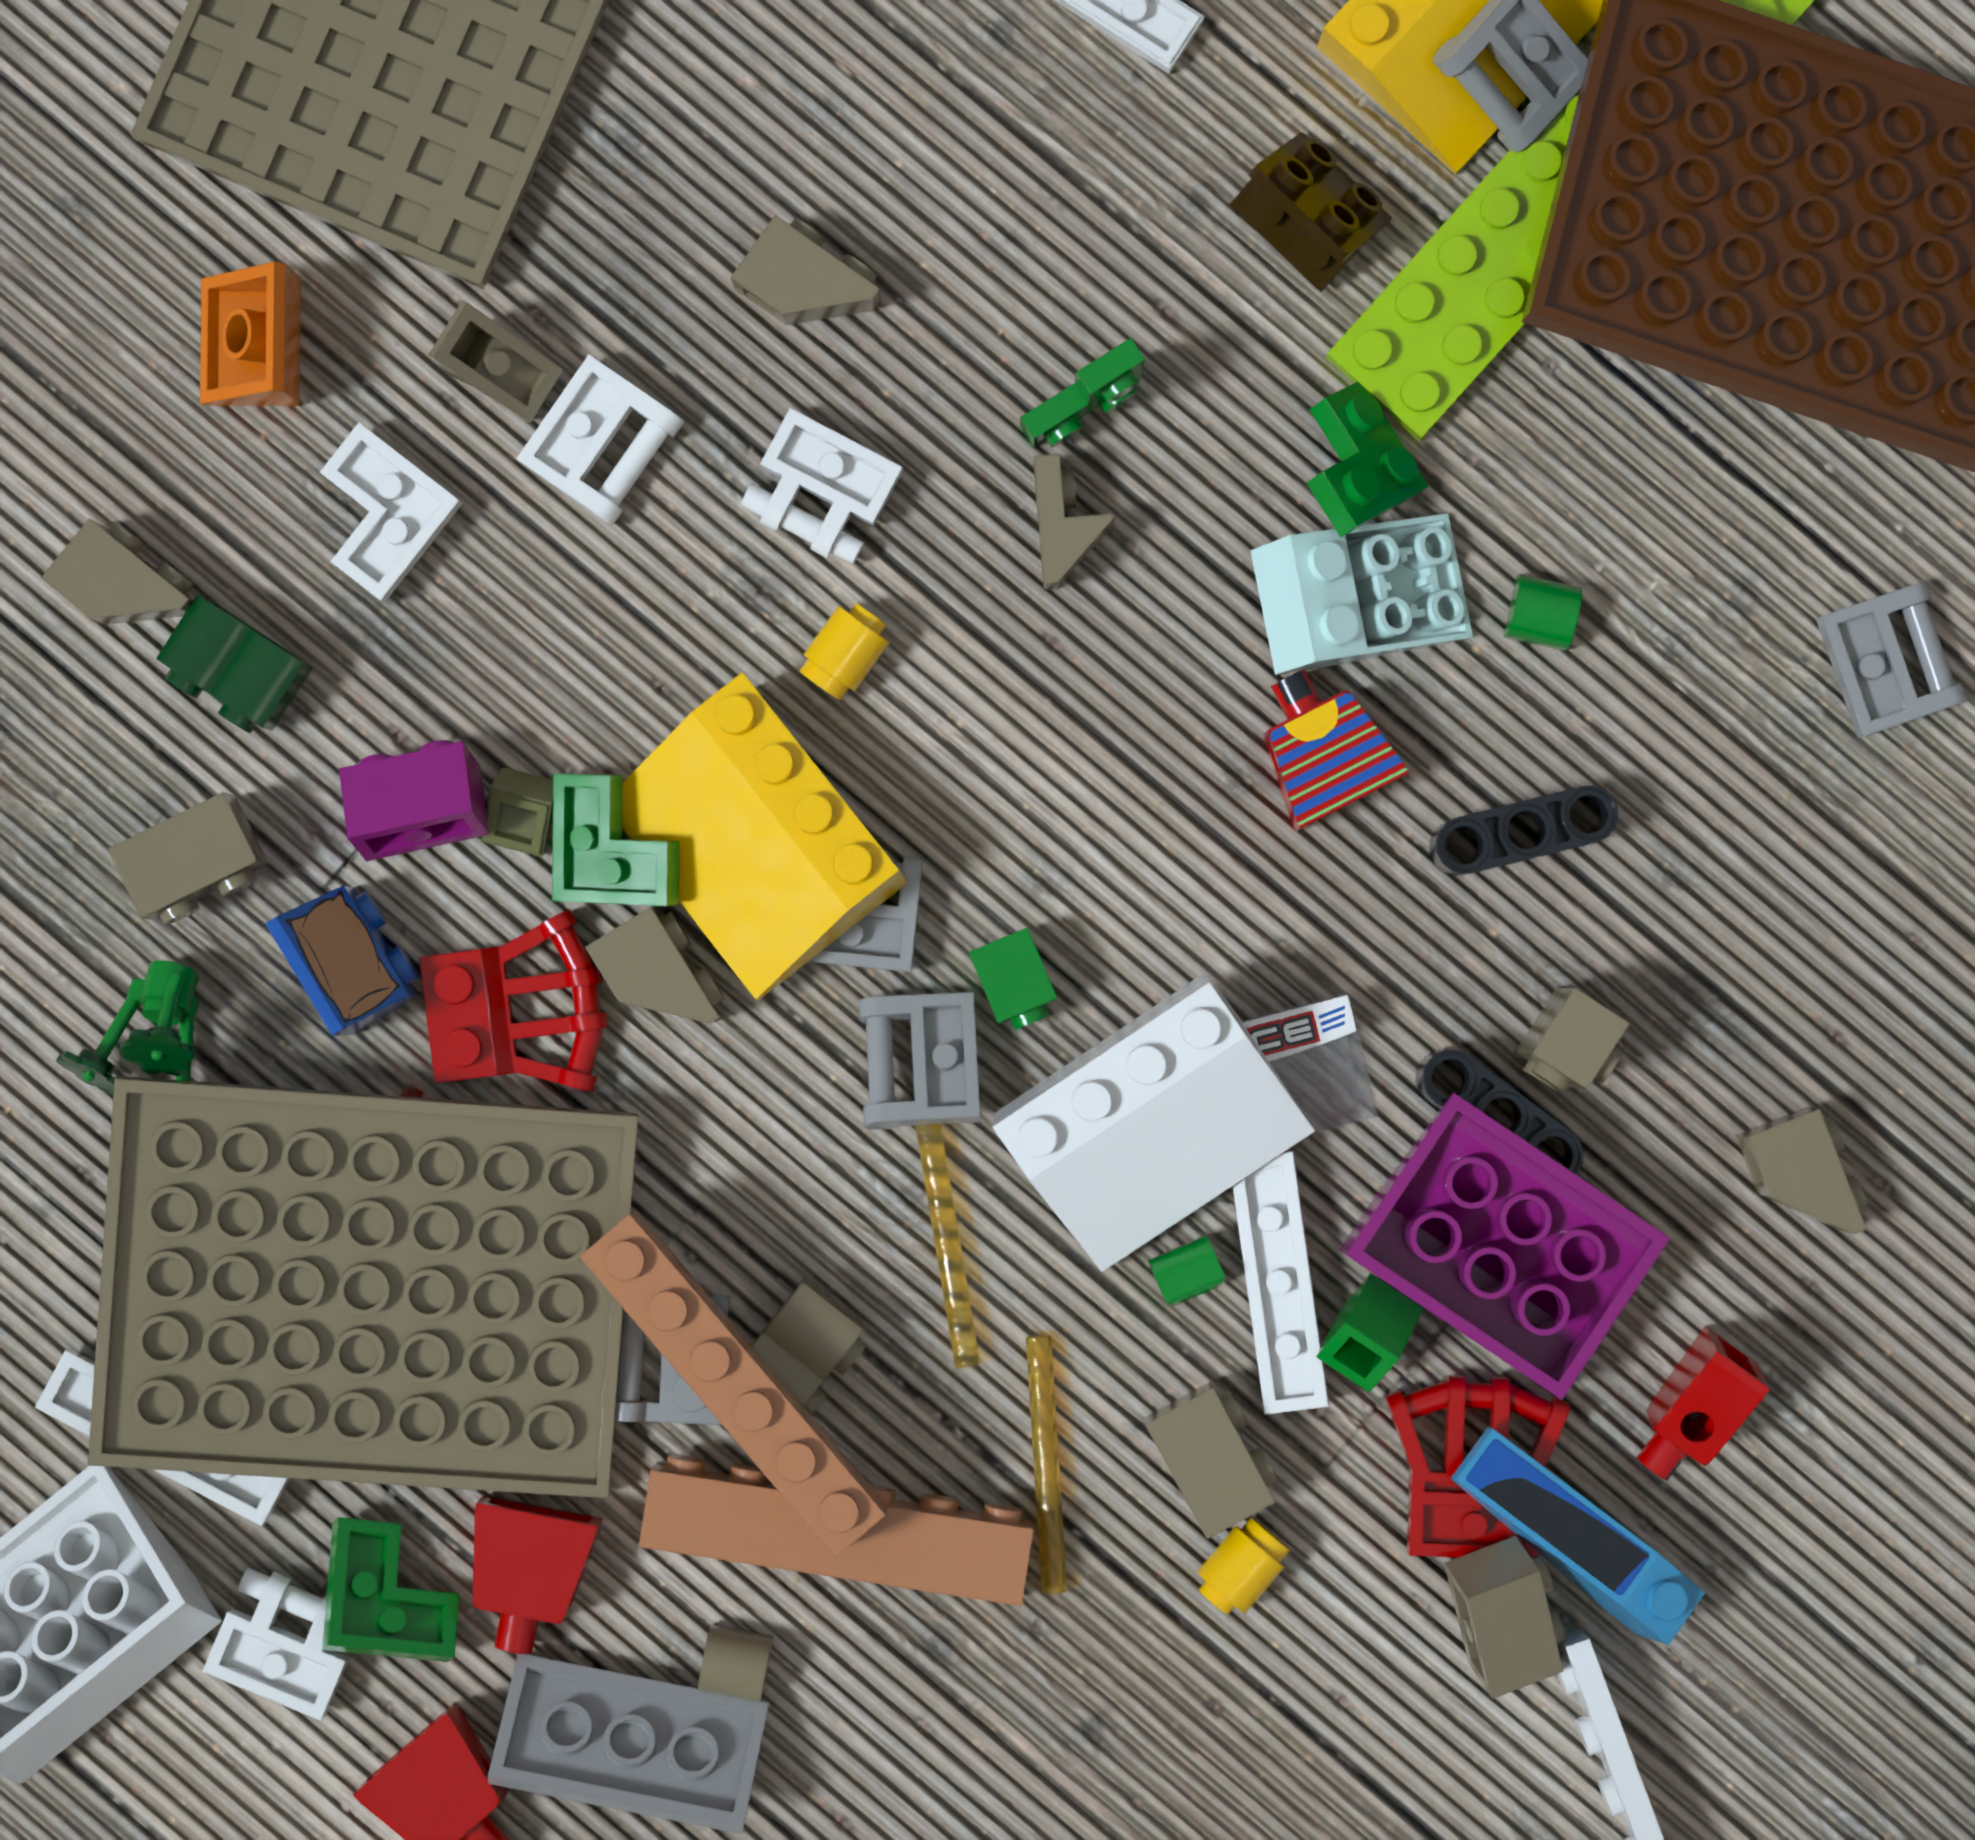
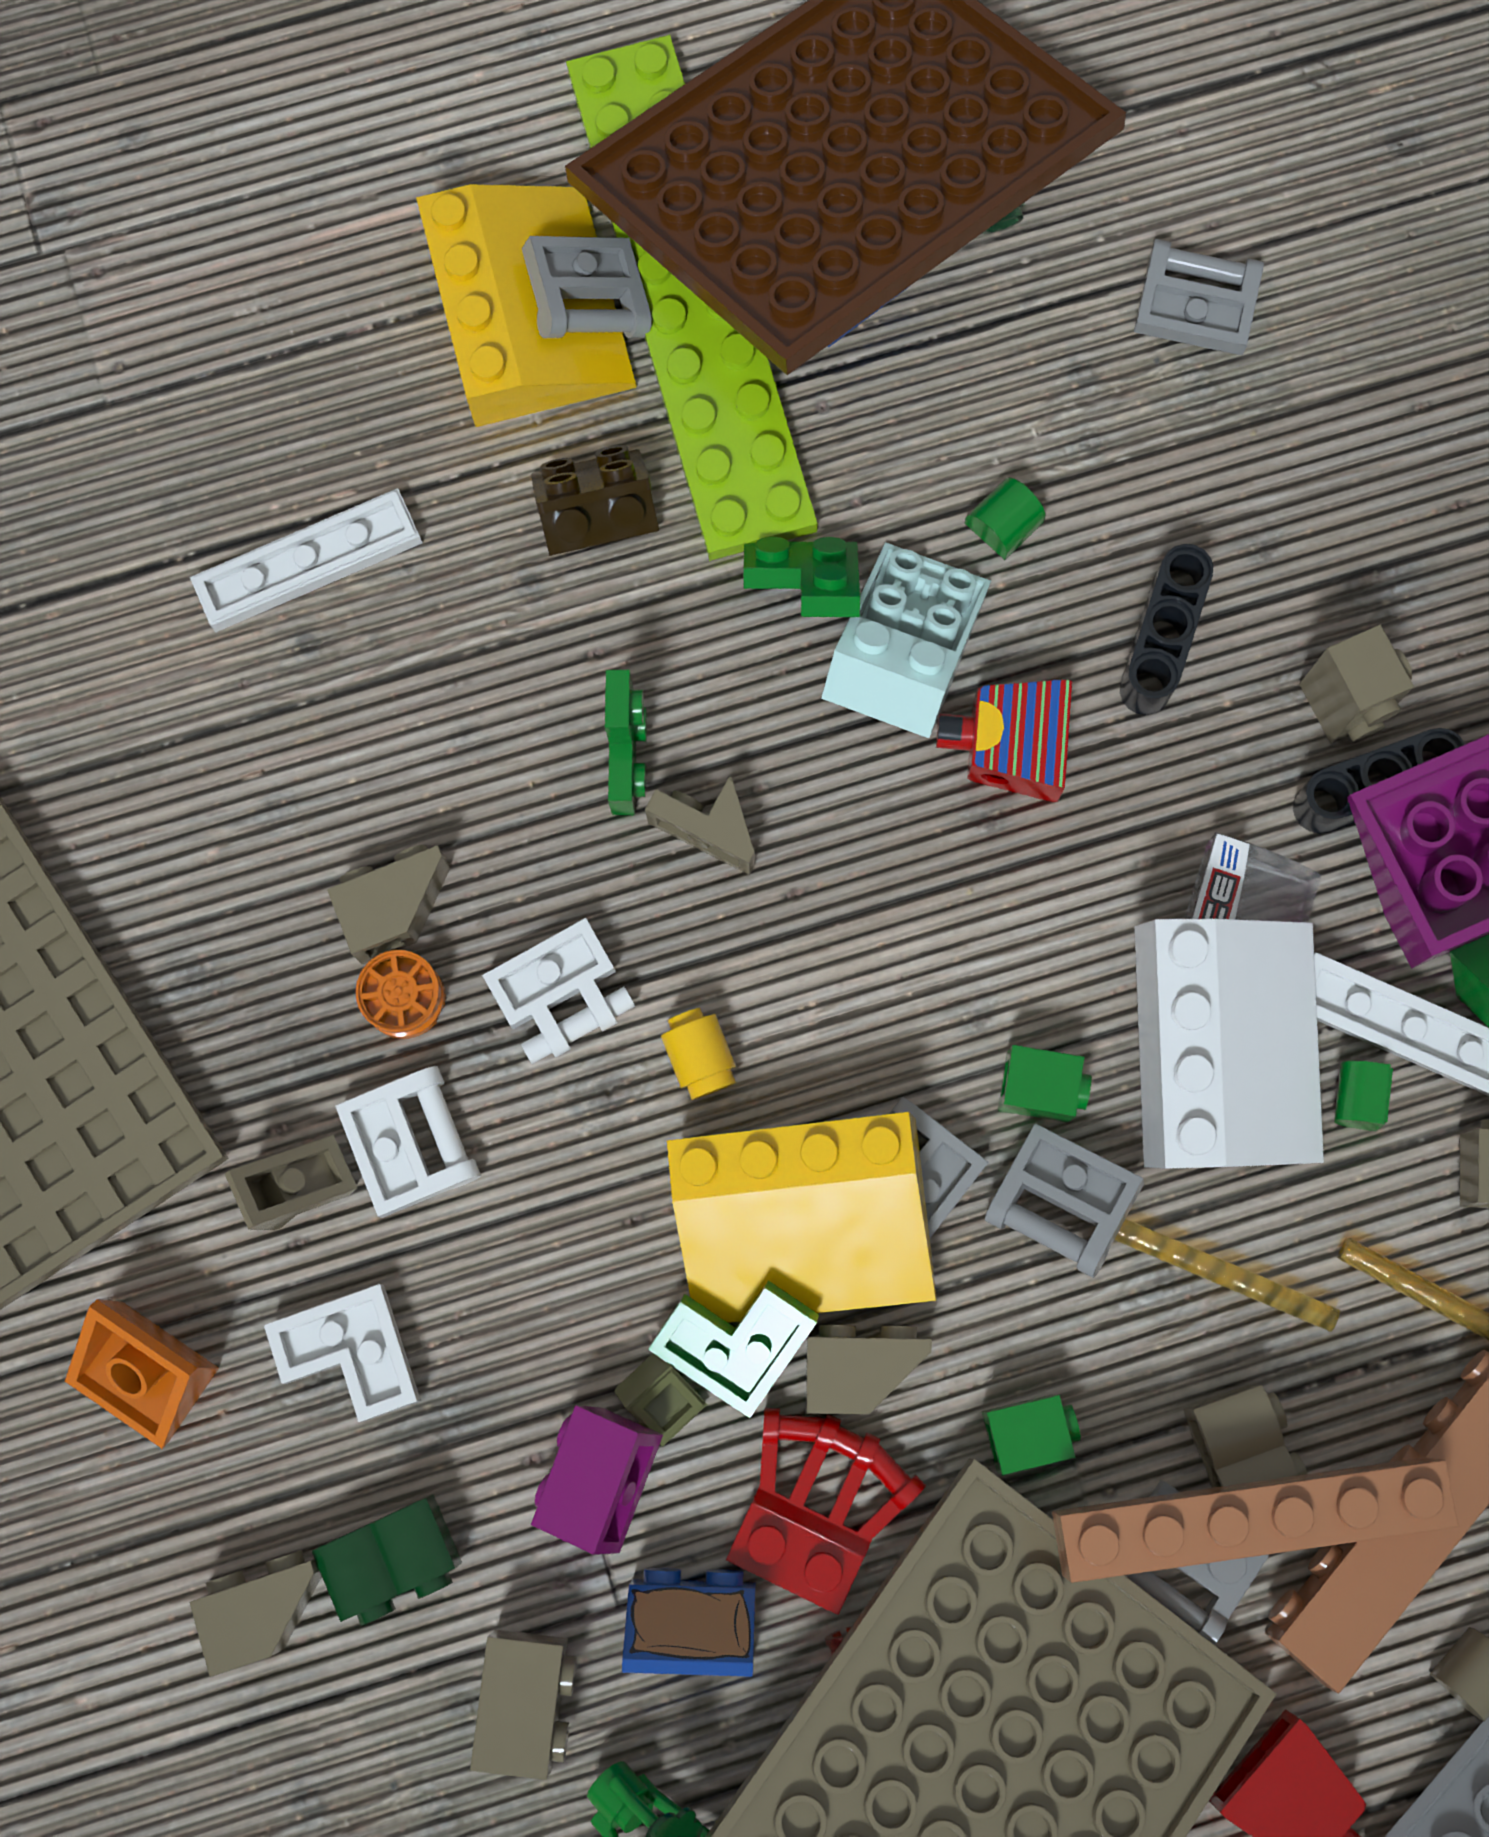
camera: 55 degrees left, 10 degrees down
none -> orange wheel [355,950,446,1039]
none -> green brick [981,1394,1081,1475]

